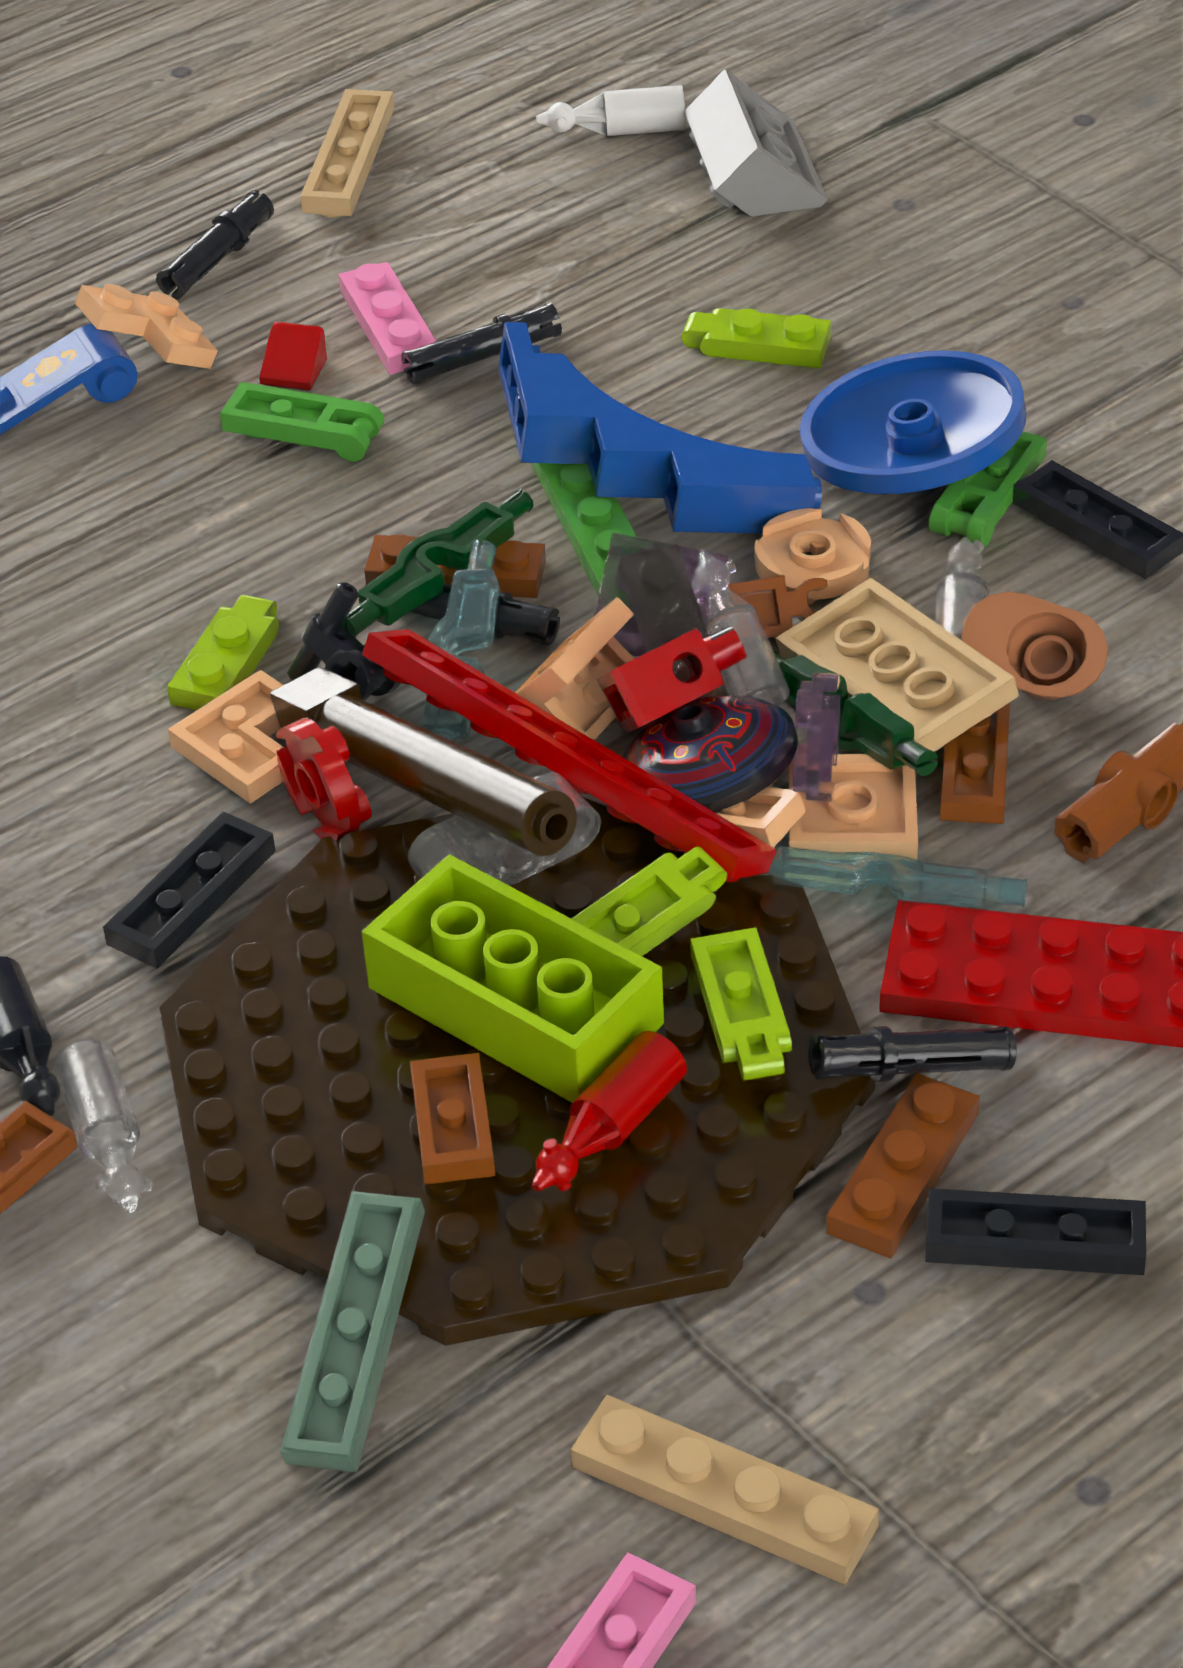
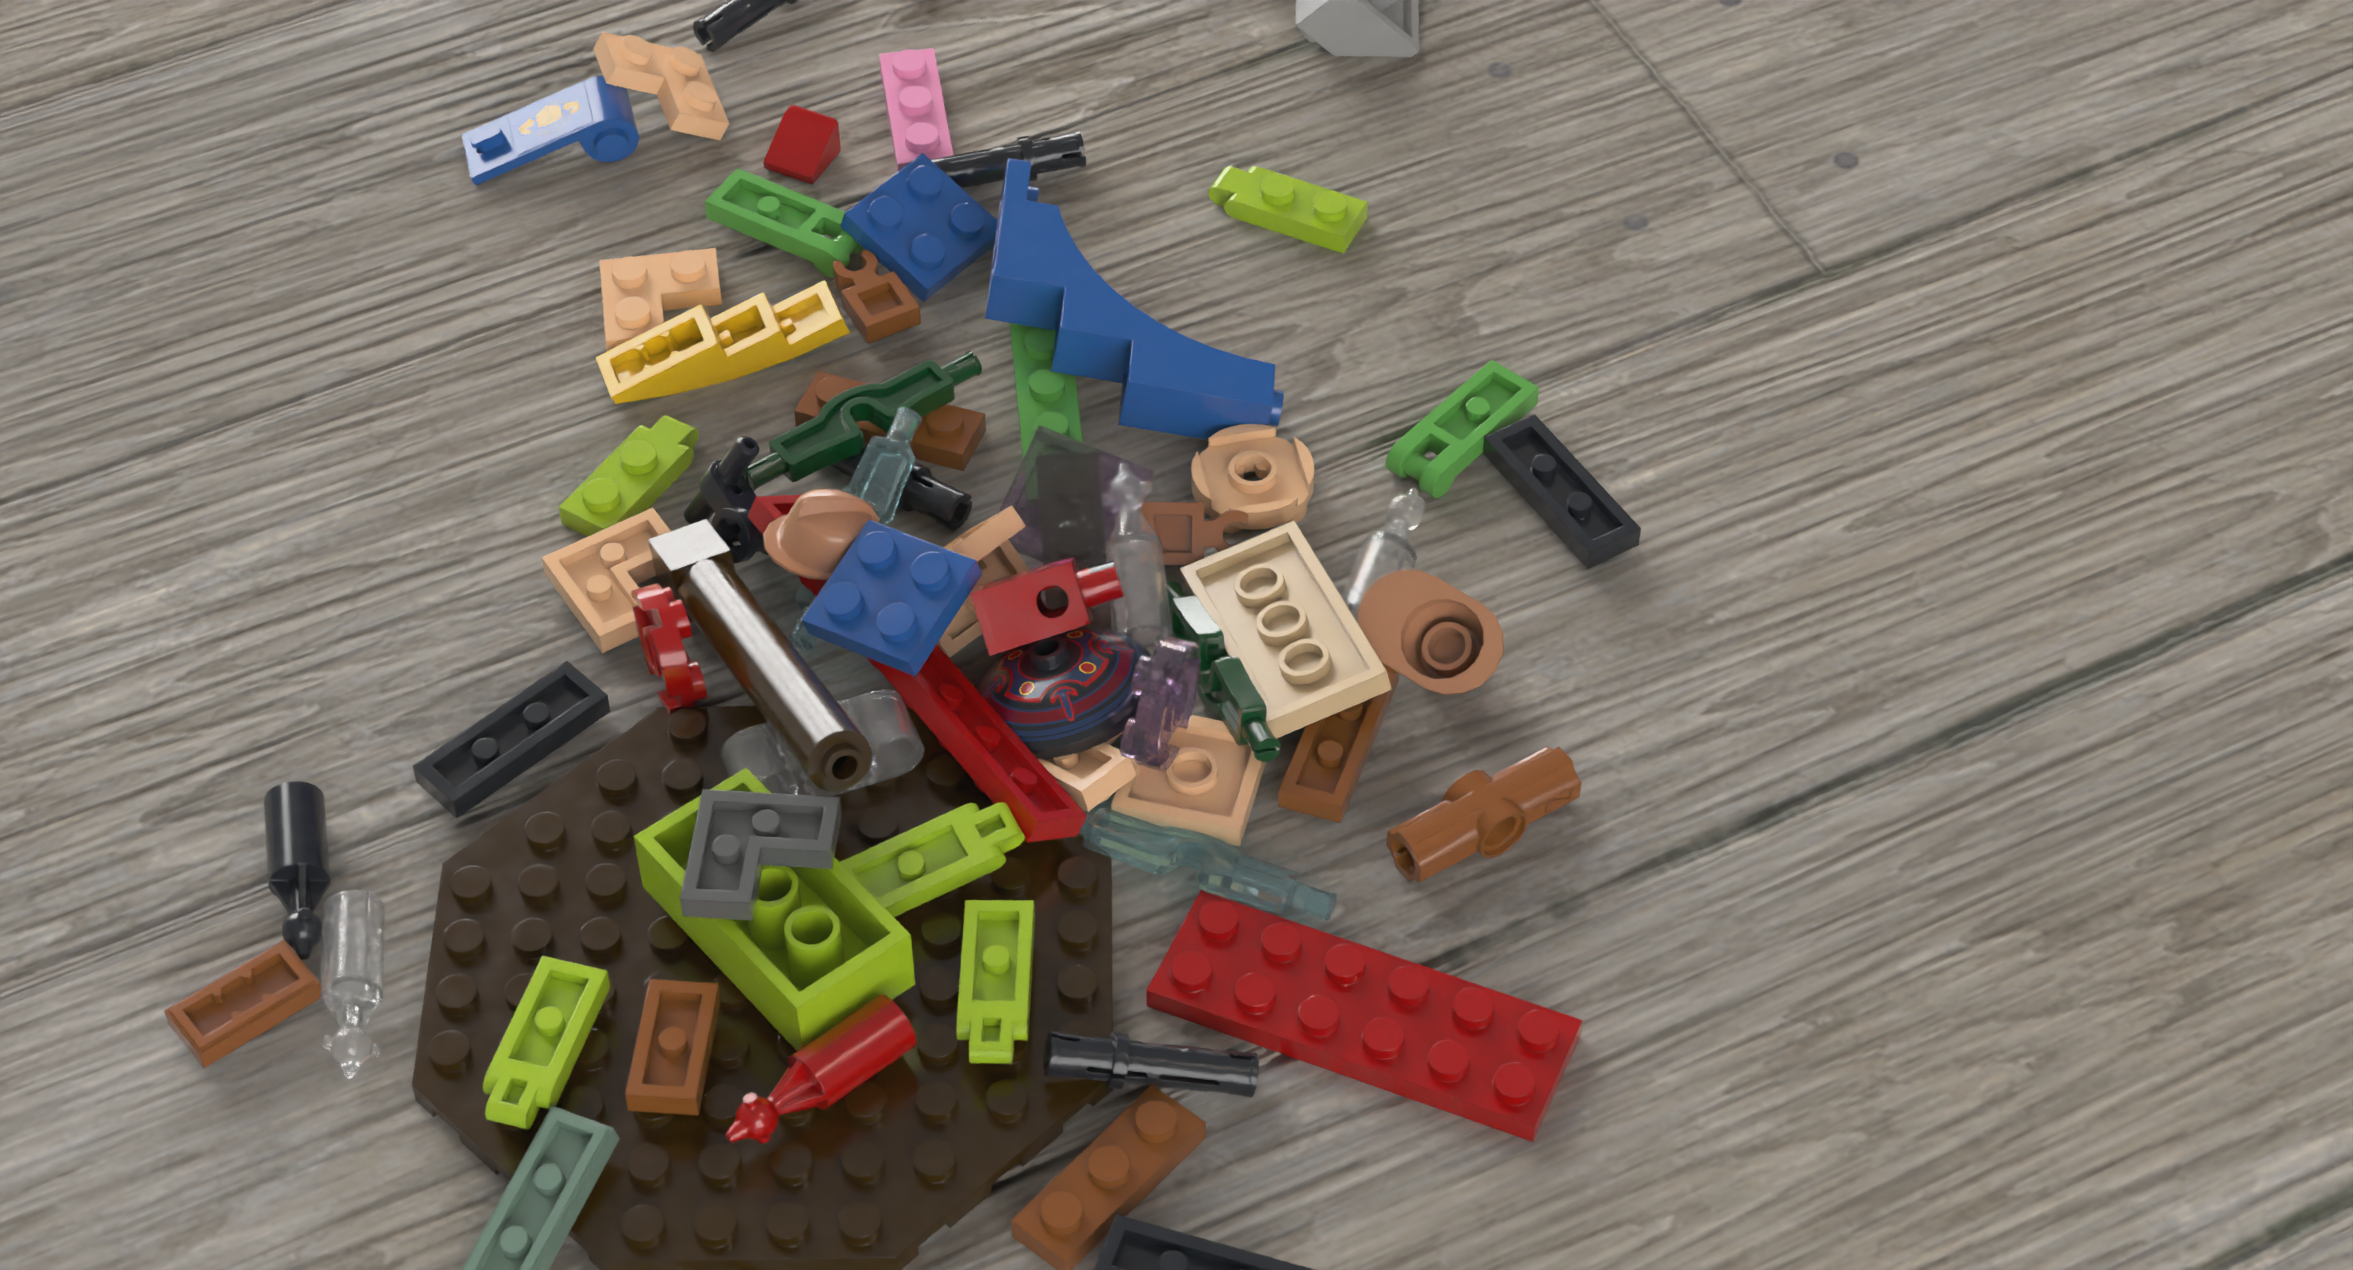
camera: 10 degrees right, 5 degrees up
blue dish [800,350,1027,494] -> none
none -> lime hinge [483,956,610,1129]
none -> yellow slope [595,280,850,404]
none -> light nougat plate [599,248,722,351]
none -> dark grey plate [680,789,842,920]
none -> nougat piece [763,488,879,580]
none -> blue plate [801,520,982,677]
none -> dark orange plate [833,250,921,343]
none -> blue plate [840,153,997,302]

